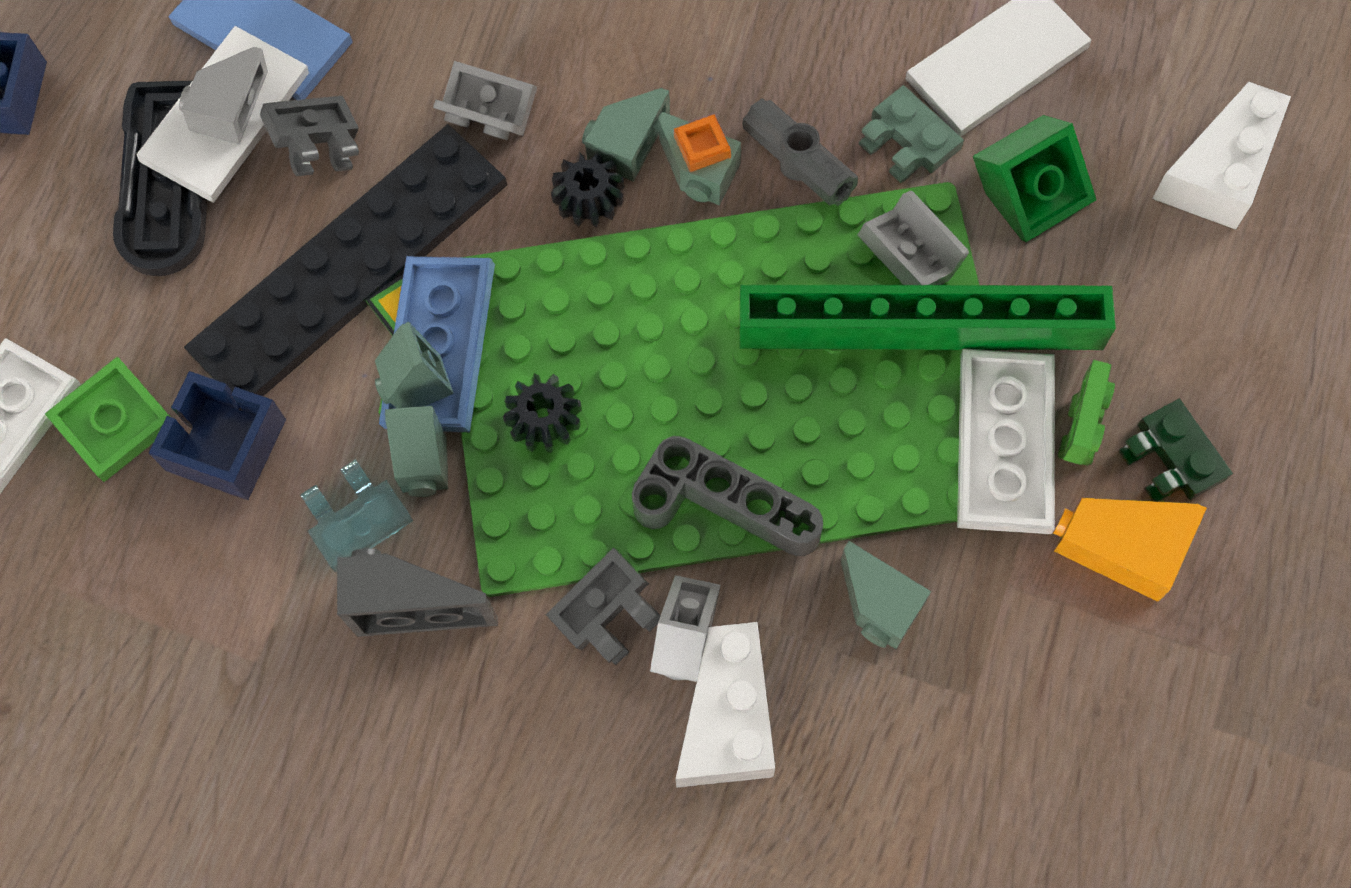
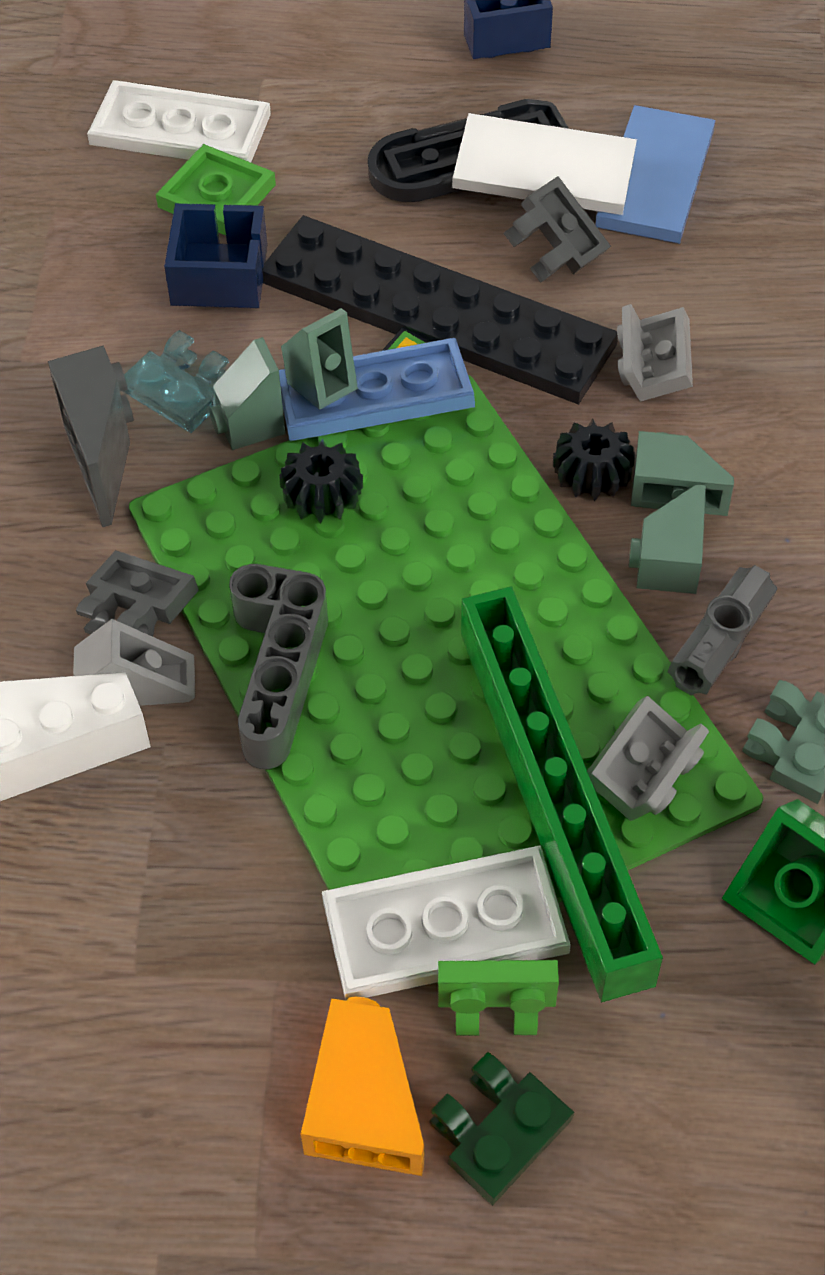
camera: 70 degrees right, 15 degrees down
light grey slope [179,47,268,144] -> none
orange tile [674,114,731,172] -> none
sand green slope [841,541,931,650] -> none

